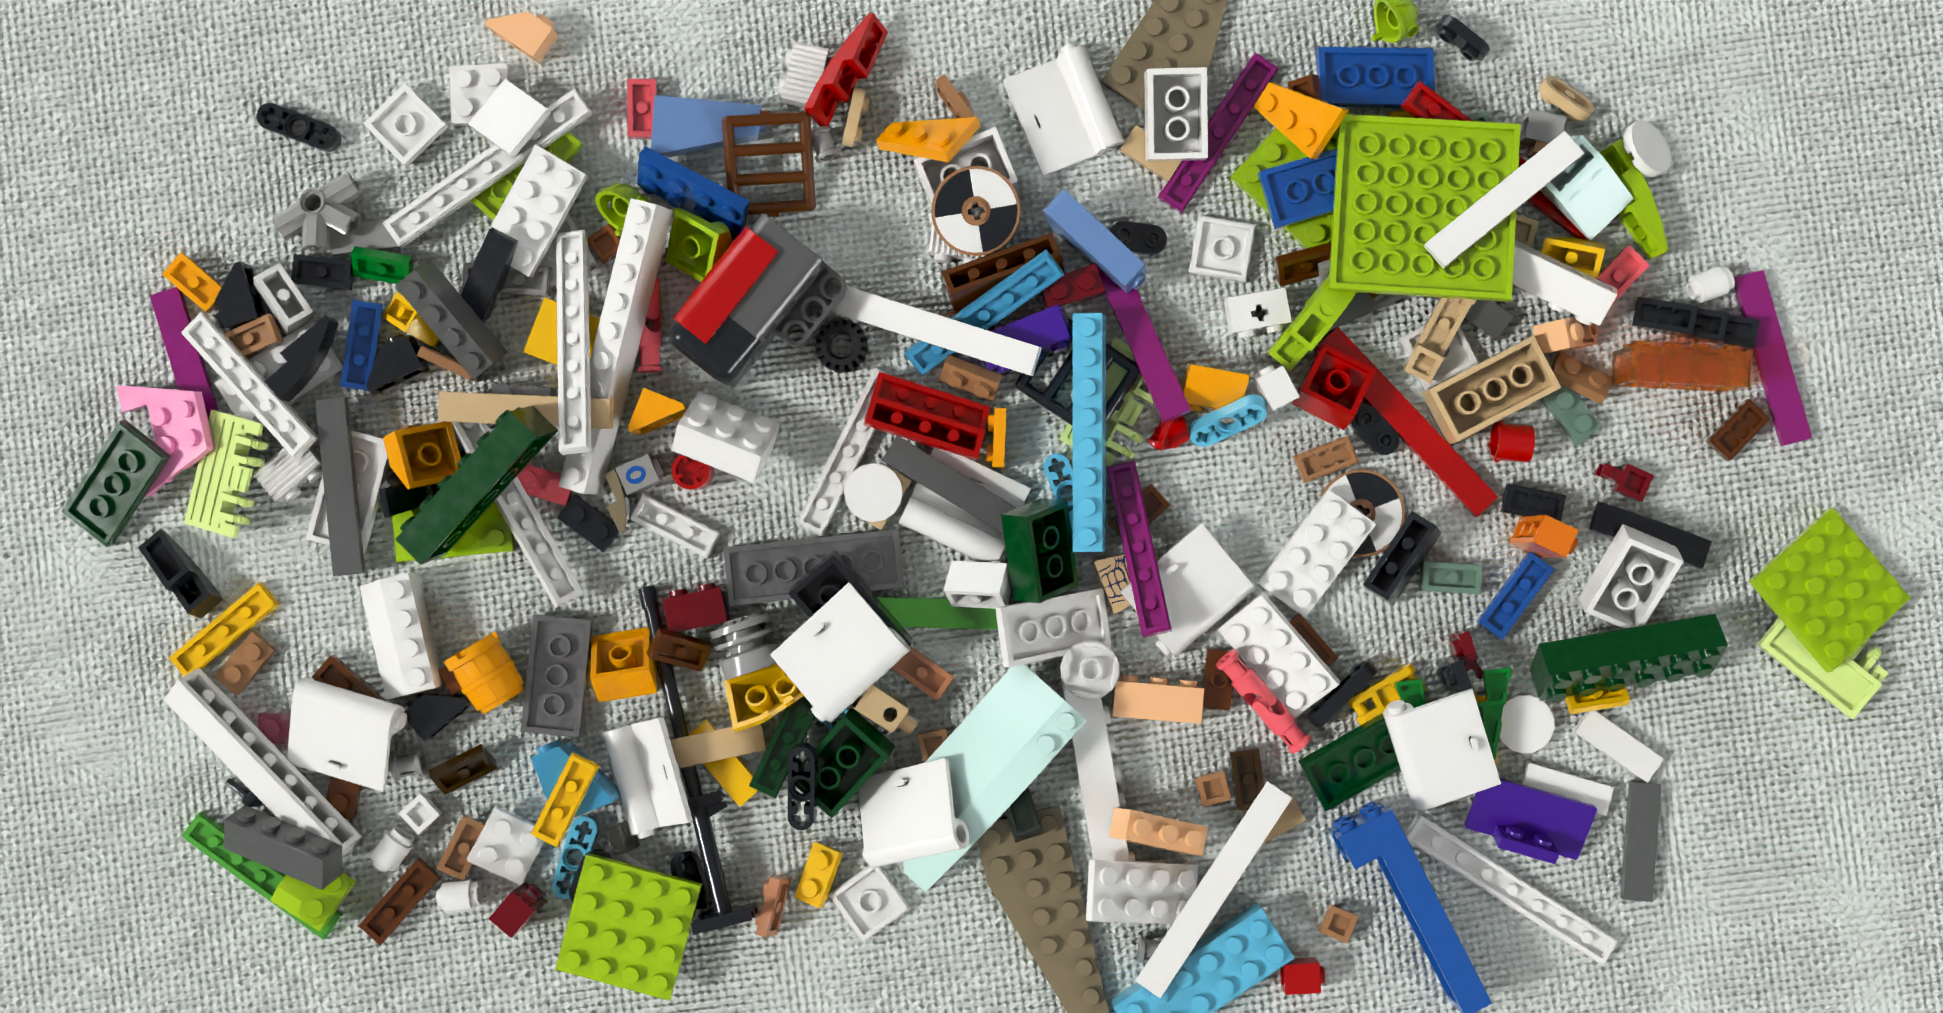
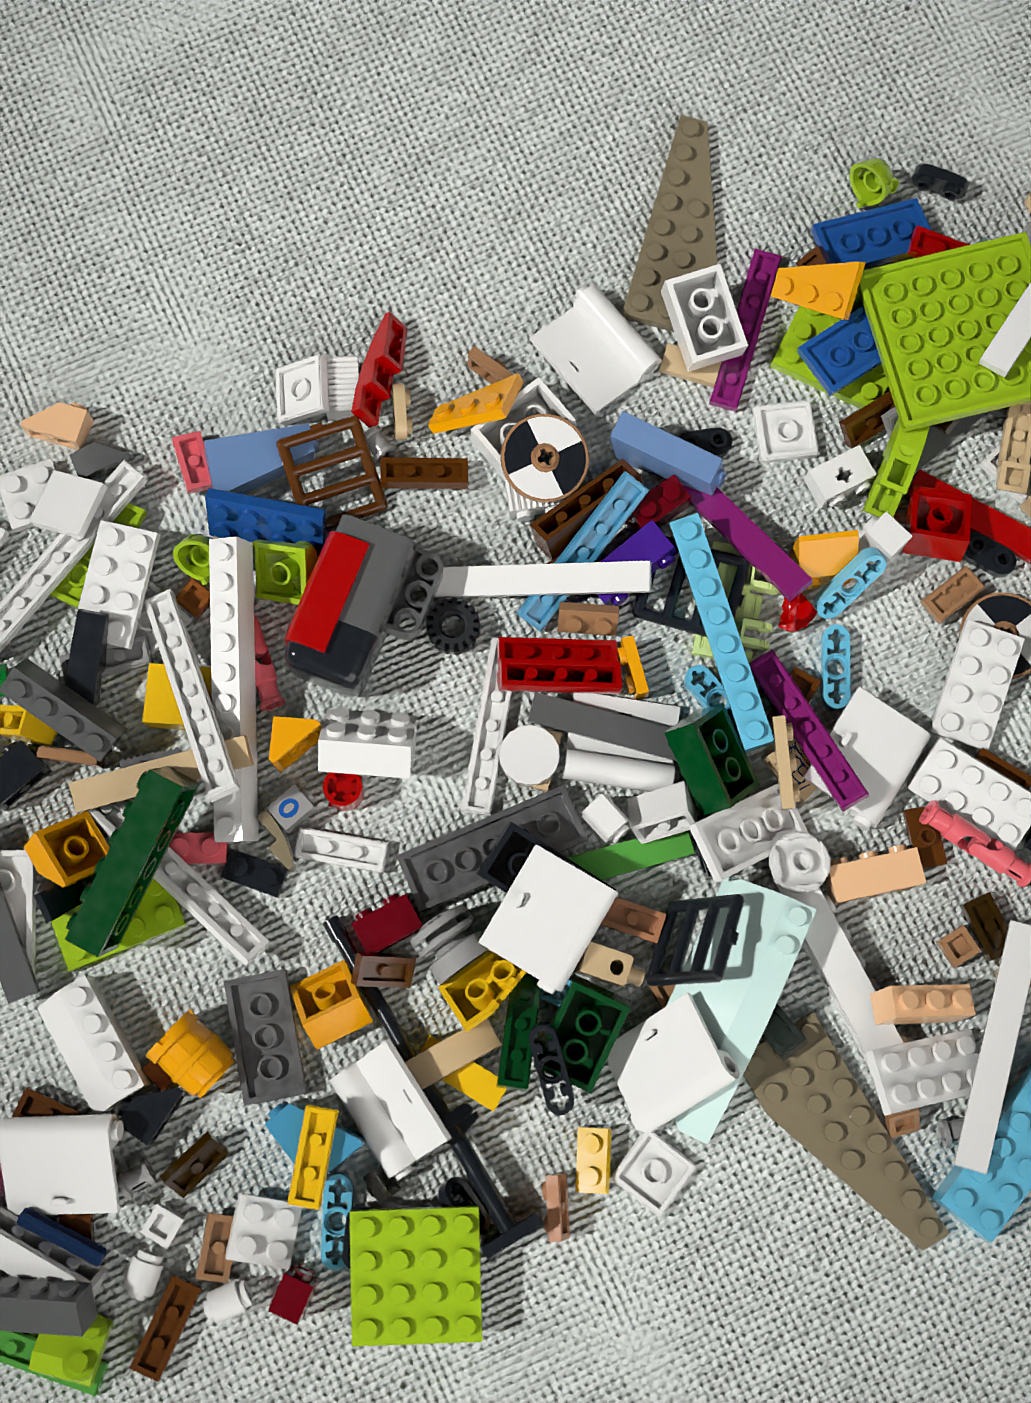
camera: 20 degrees left, 10 degrees down
none -> dark blue axle [17,1208,108,1266]
none -> dark grey slope [70,442,135,480]
none -> white tile [275,354,329,426]
none -> reddish brown plate [380,457,468,489]
none -> white brick [581,792,630,844]
none -> black bar [646,894,745,986]
none -> tan plate [772,716,800,810]
none -> medium azure beam [821,624,850,711]
none -> medium nougat plate [885,1108,920,1139]

